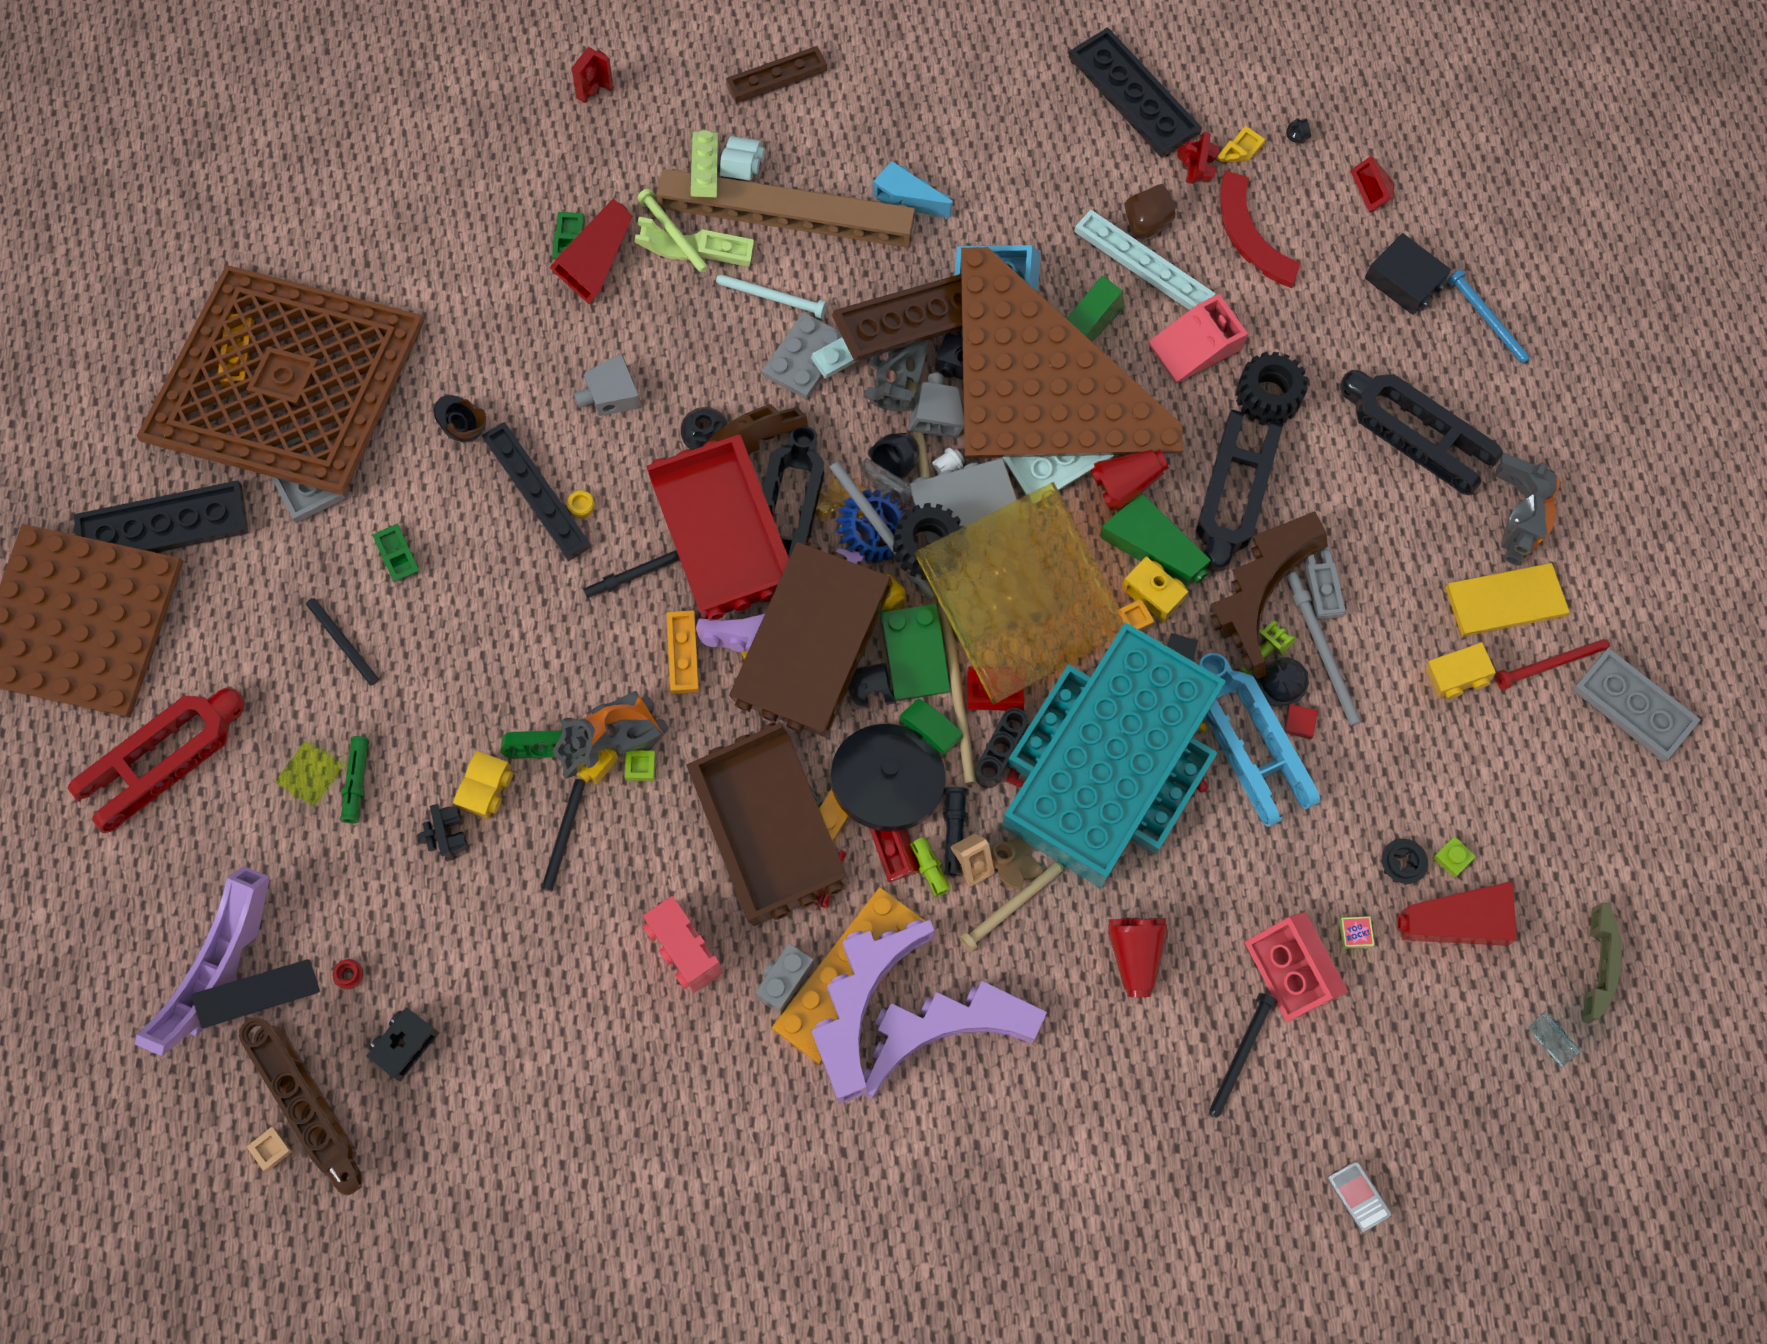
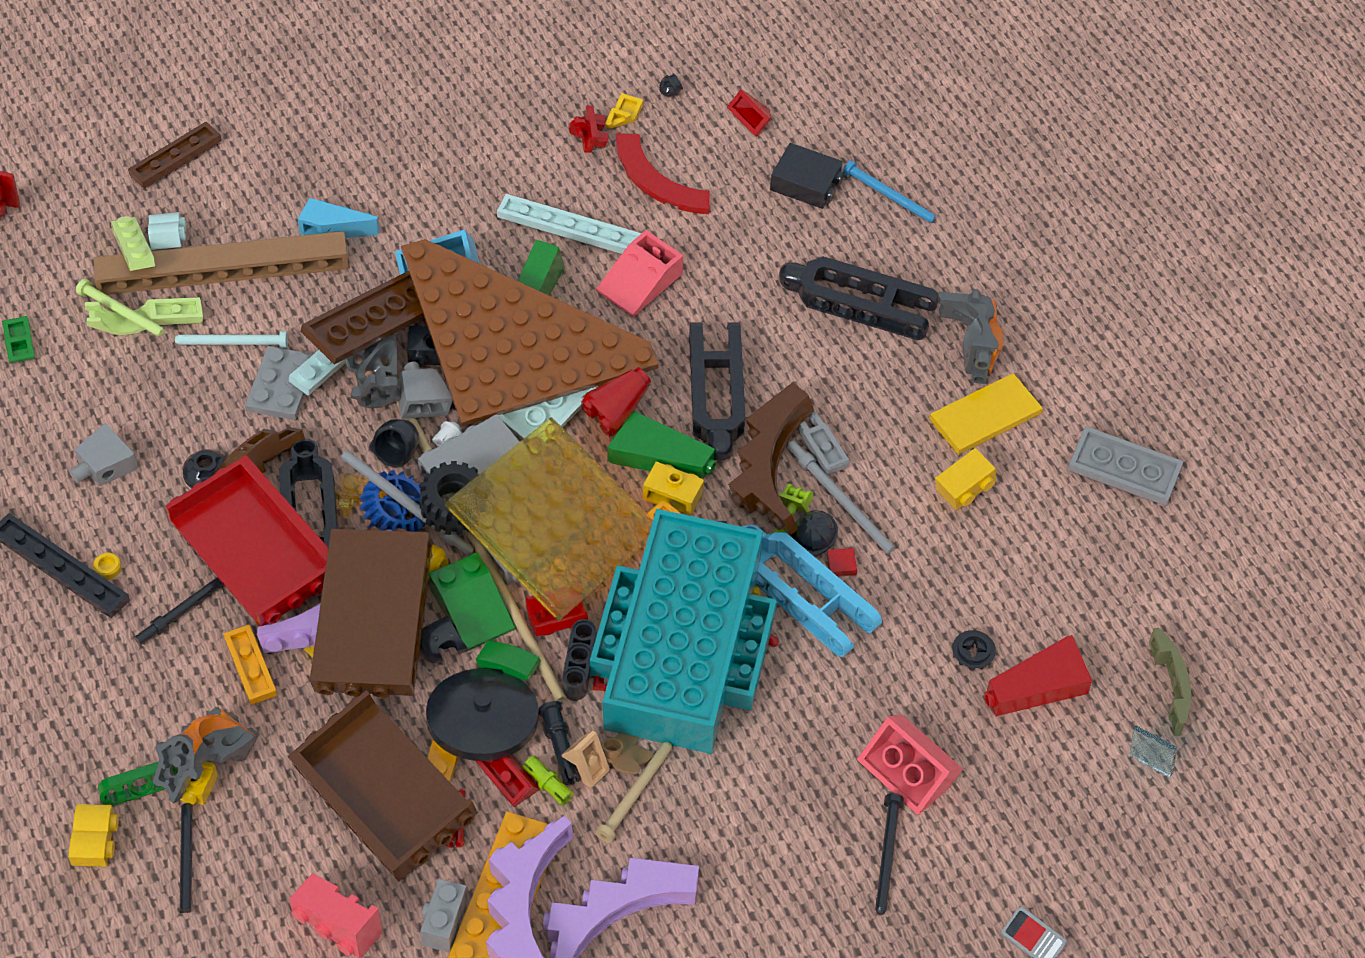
camera: 20 degrees left, 15 degrees down
black hips [416,804,468,862] -> none
red slope [550,198,633,304] -> none
lime plate [625,750,656,781] -> none
clear tile [861,458,912,515] -> none
black plate [1068,27,1202,158] -> none
red cone [1108,918,1167,998] -> none
reddish brown piece [1124,184,1176,238] -> none
black tyre [1235,352,1308,425] -> none
tile [1339,917,1374,949] -> none
lime plate [1433,836,1476,878] -> none
red bar [1495,639,1610,690] -> none

